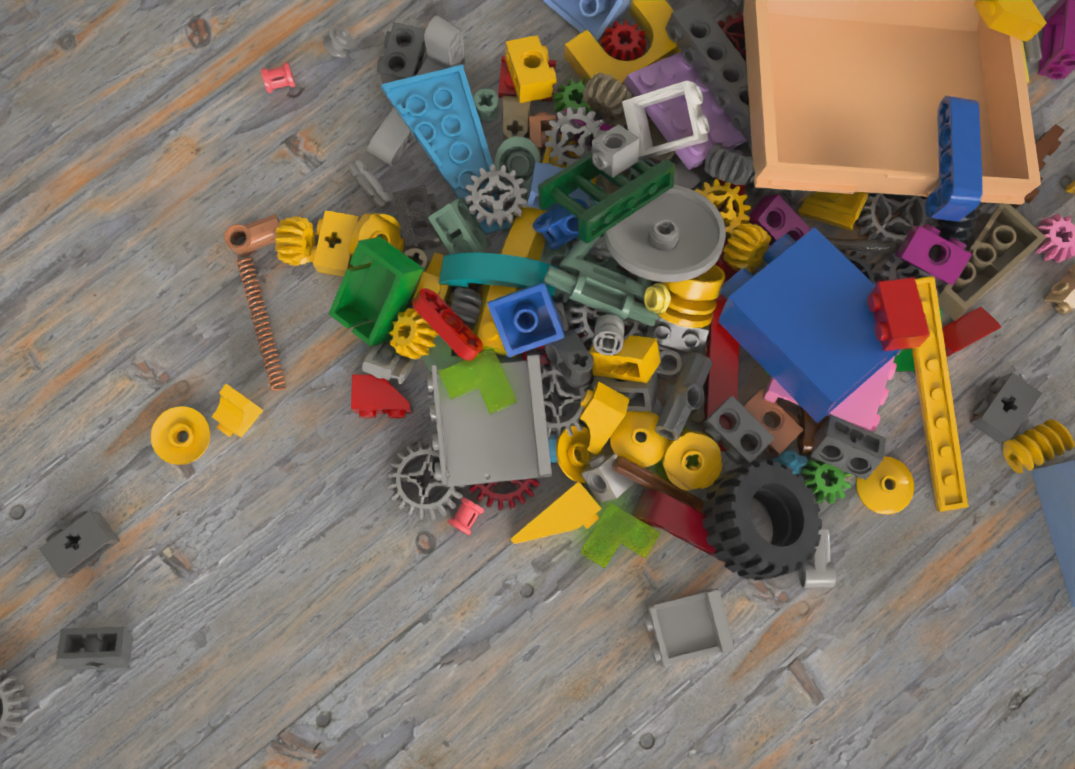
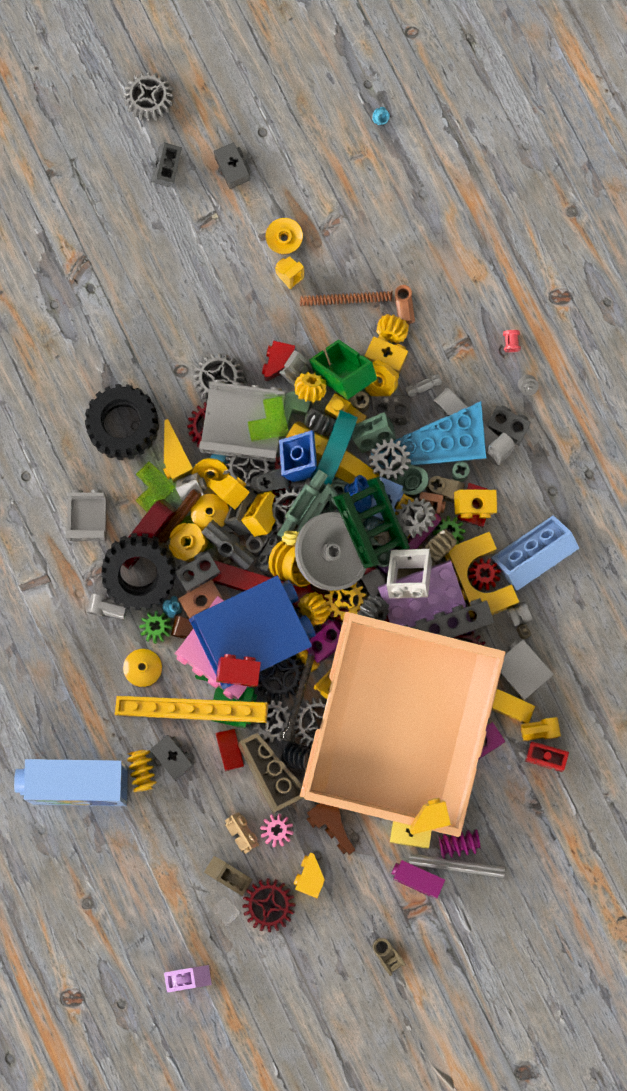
camera: 110 degrees right, 0 degrees up
red beam [412,288,483,361] -> none
coral bush [447,497,484,536] -> none
light grey brick [592,124,639,178] -> none
light grey wheel [593,314,624,356] -> none
dark grey brick [811,414,886,480] -> none
magenta brick [895,223,972,285] -> none
blue beam [925,96,983,222] -> none
none -> black tyre [85,384,159,460]

